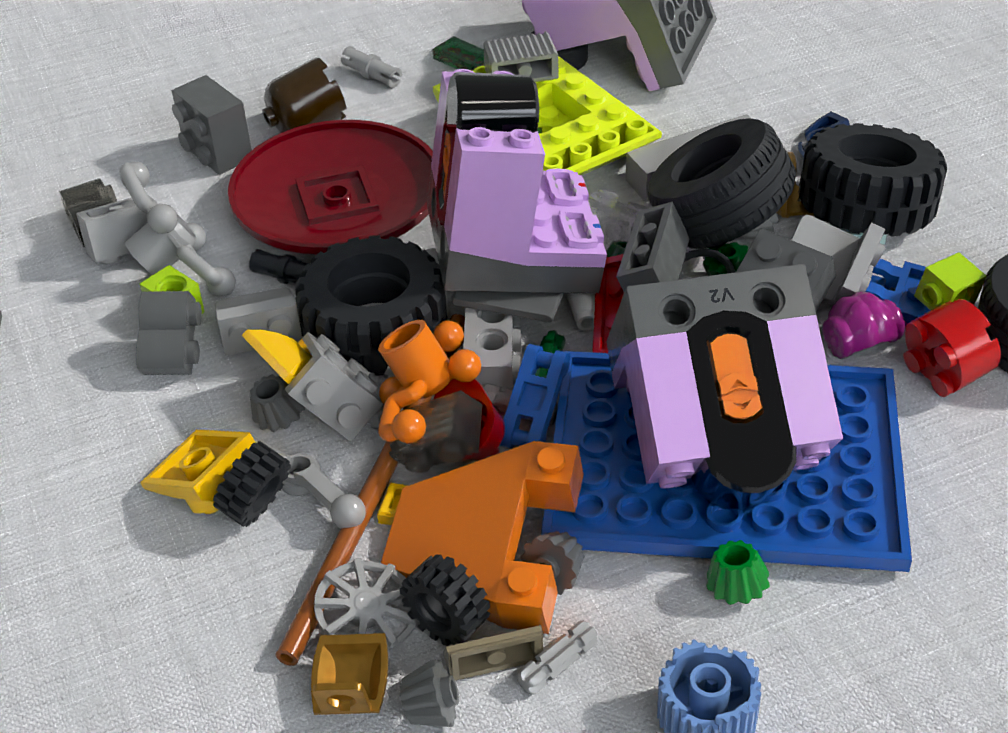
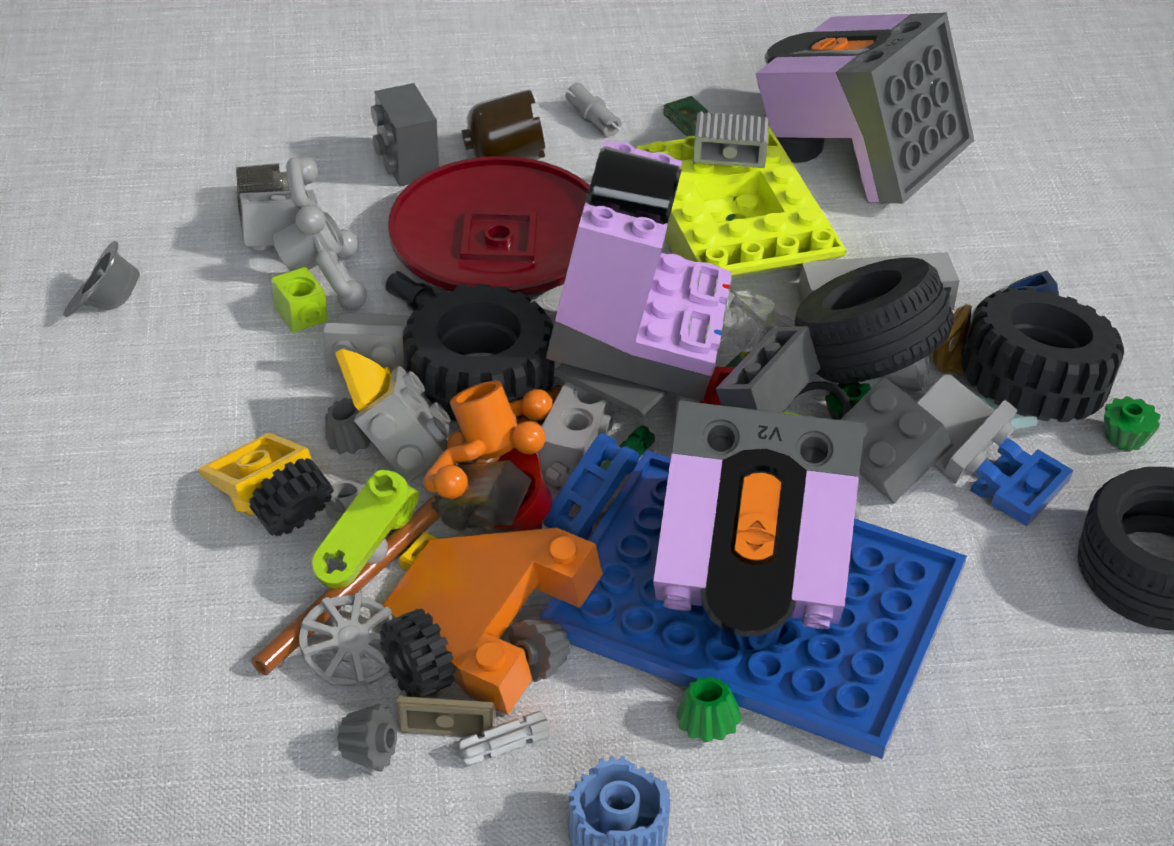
camera: 15 degrees right, 0 degrees up
dark grey brick [136,291,202,375] -> none
pearl gold piece [311,633,388,715] -> none
magenta hair [822,292,905,359] -> none
red brick [903,299,1001,397] -> none
lime brick [914,252,986,310] -> none
none -> lime piece [312,469,419,589]
none -> green piece [1104,396,1161,452]

